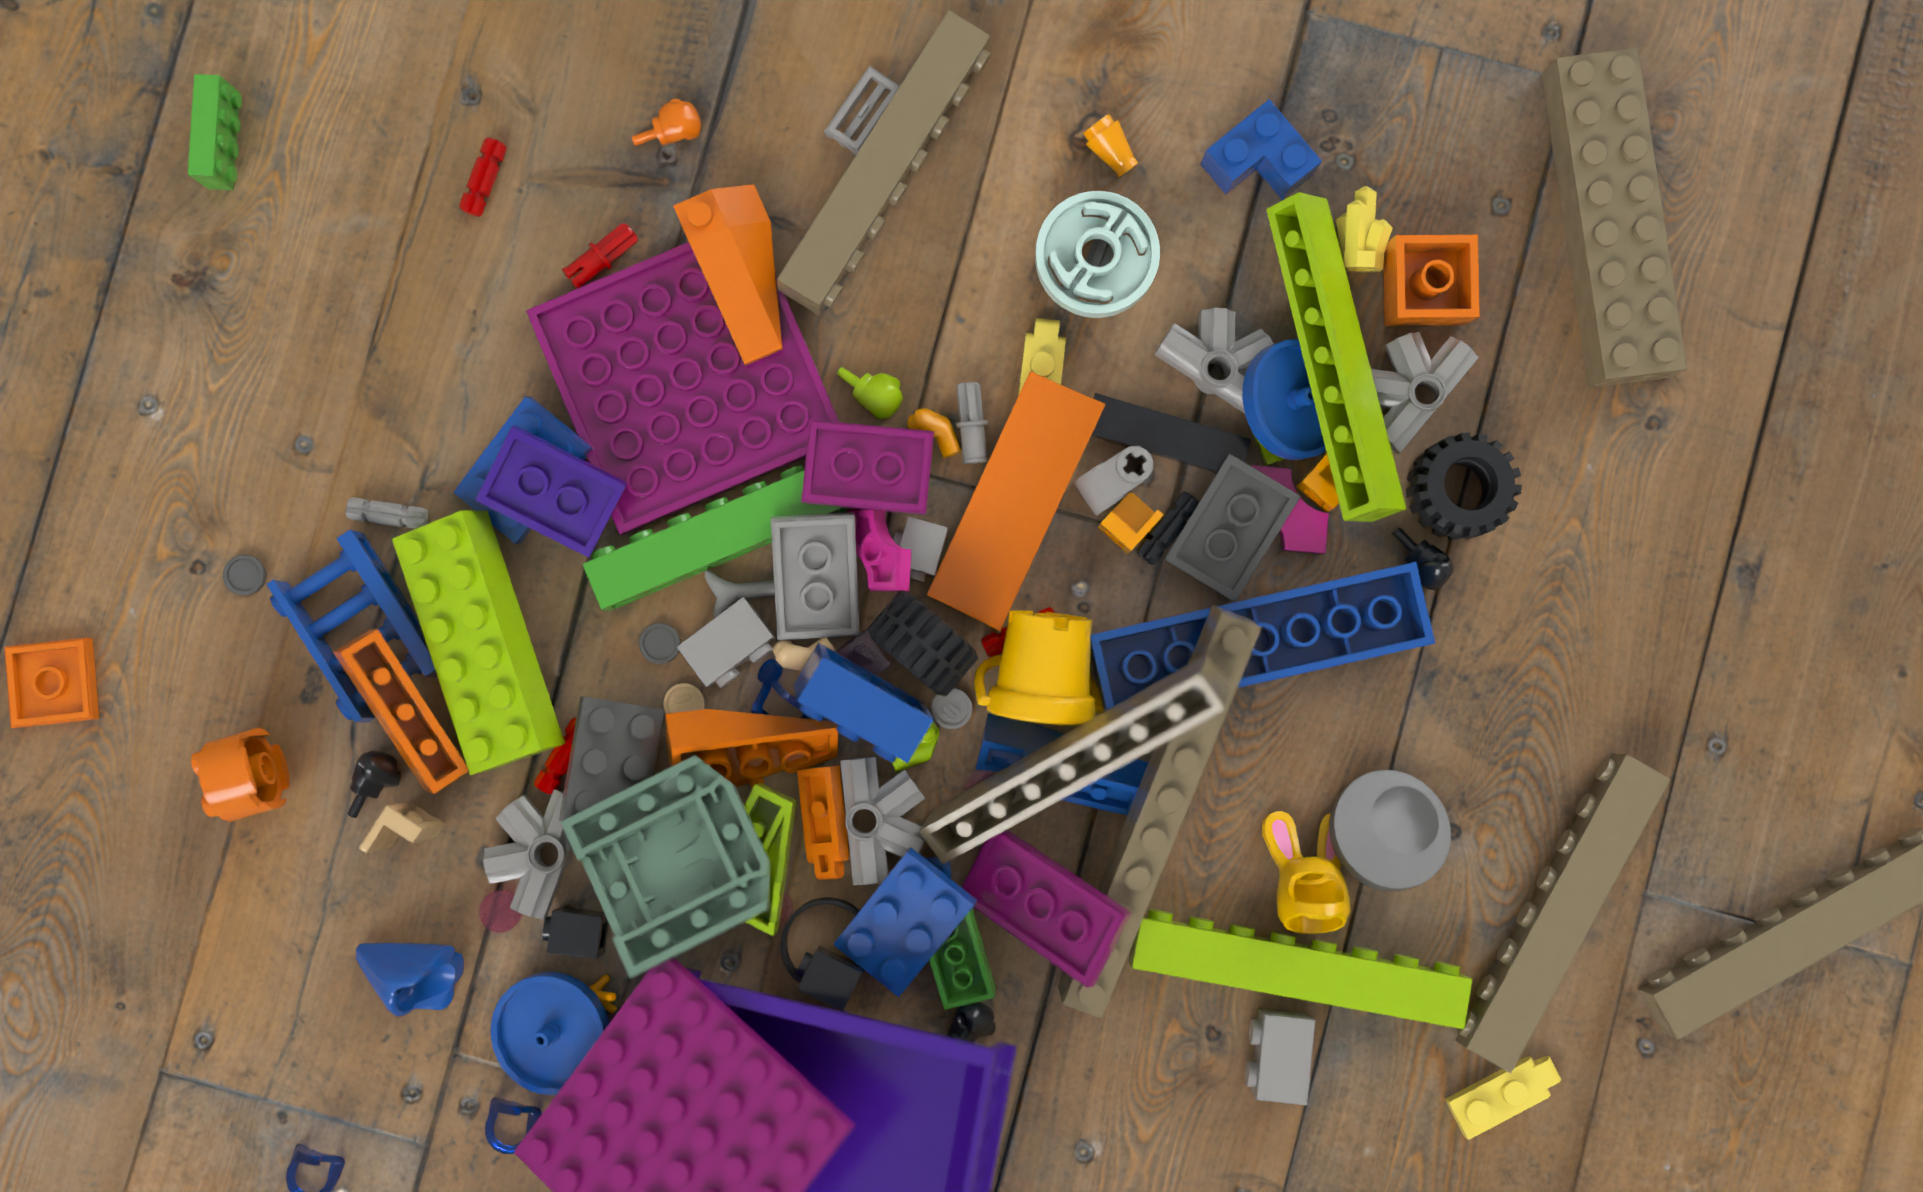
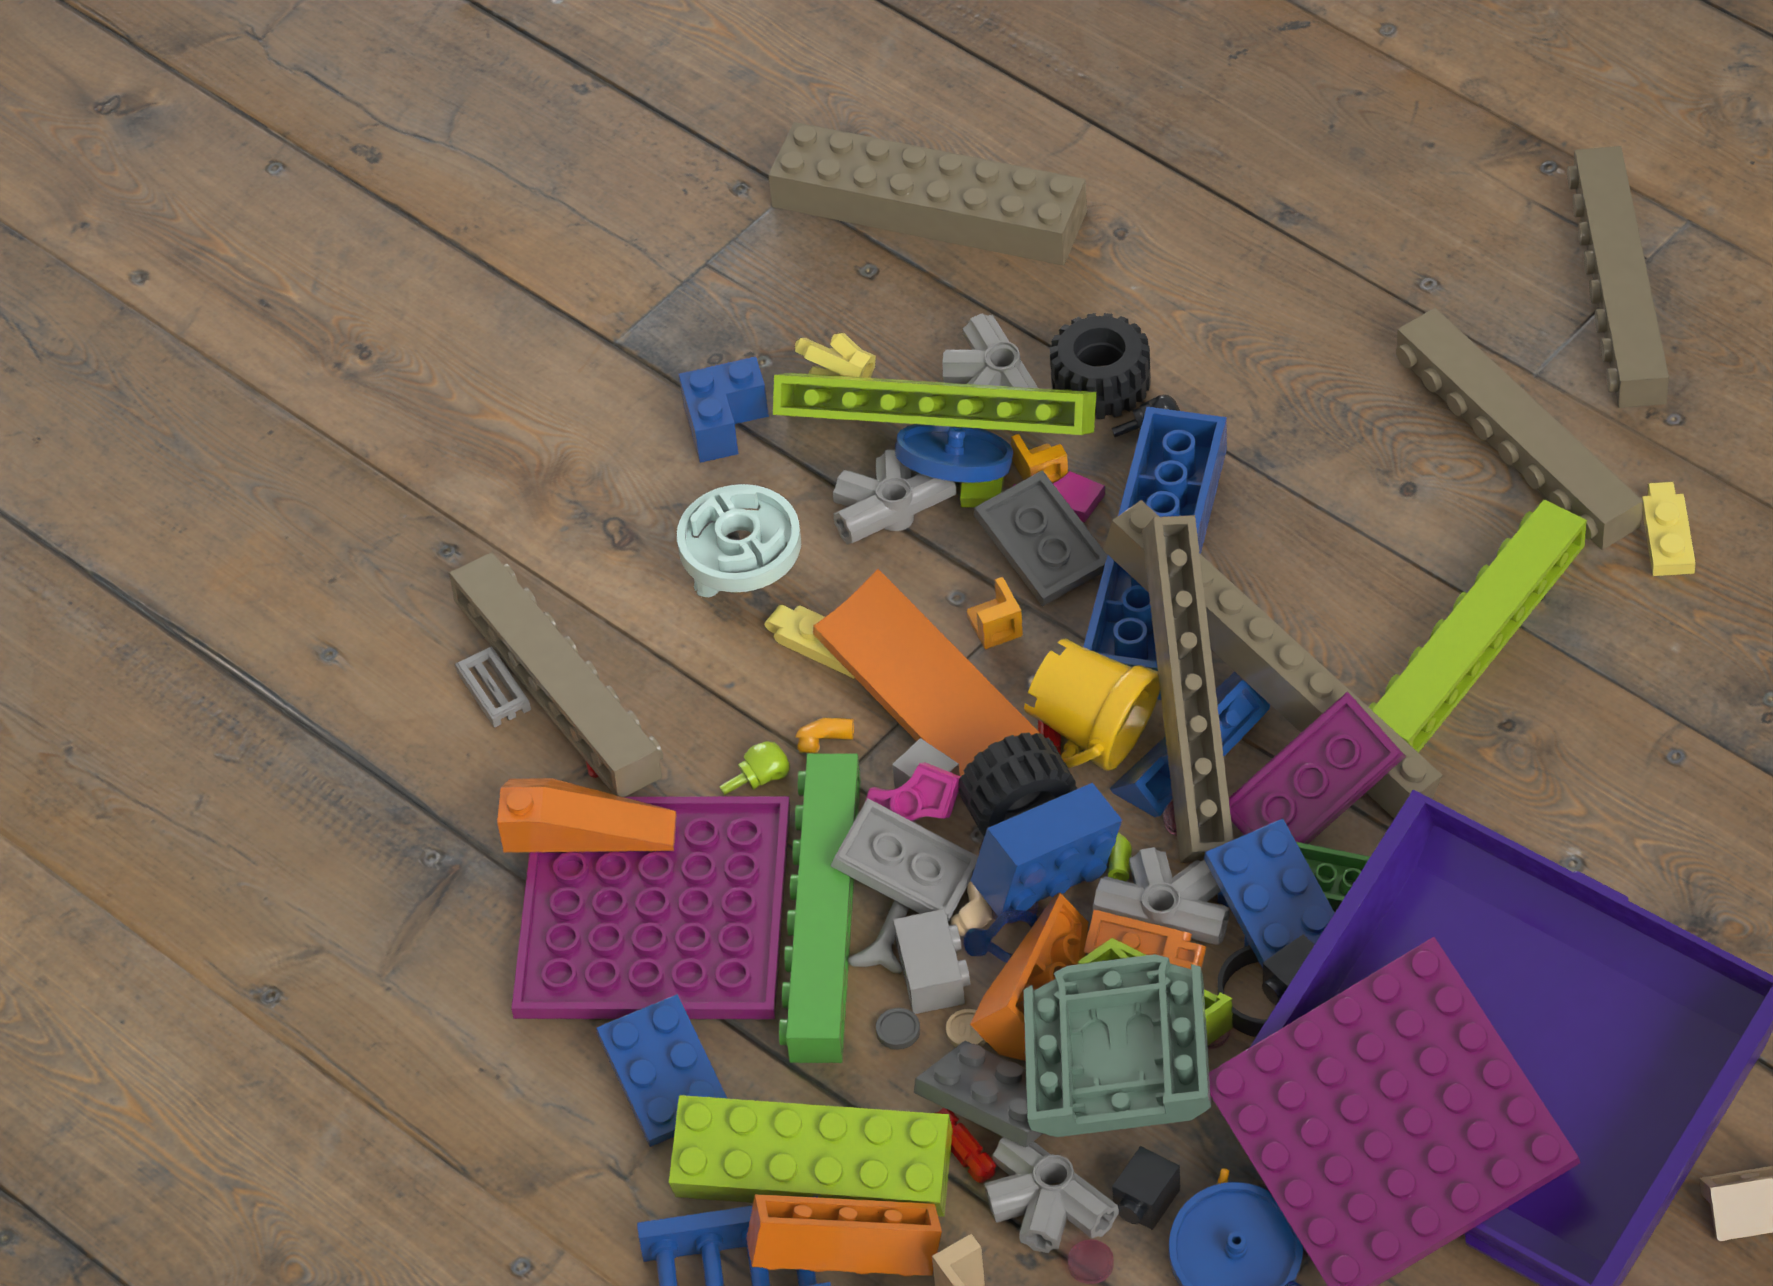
camera: 60 degrees left, 35 degrees down
bright green piece [188,74,242,190] -> none
light grey axle [345,497,429,529] -> none
red axle [459,137,507,217] -> none
dark purple plate [475,425,627,558] -> none
red axle [561,223,638,289] -> none
orange piece [632,99,701,146] -> none
magenta tile [801,420,934,515] -> none
light grey axle [956,382,989,464] -> none
light grey piece [1073,446,1153,516] -> none
light orange cone [1083,114,1138,177] -> none
black tile [1091,393,1251,473] -> none
black axle [1136,491,1199,565] -> none
light grey brick [1245,1008,1315,1105] -> none
yellow piece [1262,811,1350,934] -> none
piece [1329,770,1451,892] -> none
orange brick [1383,235,1480,326] -> none

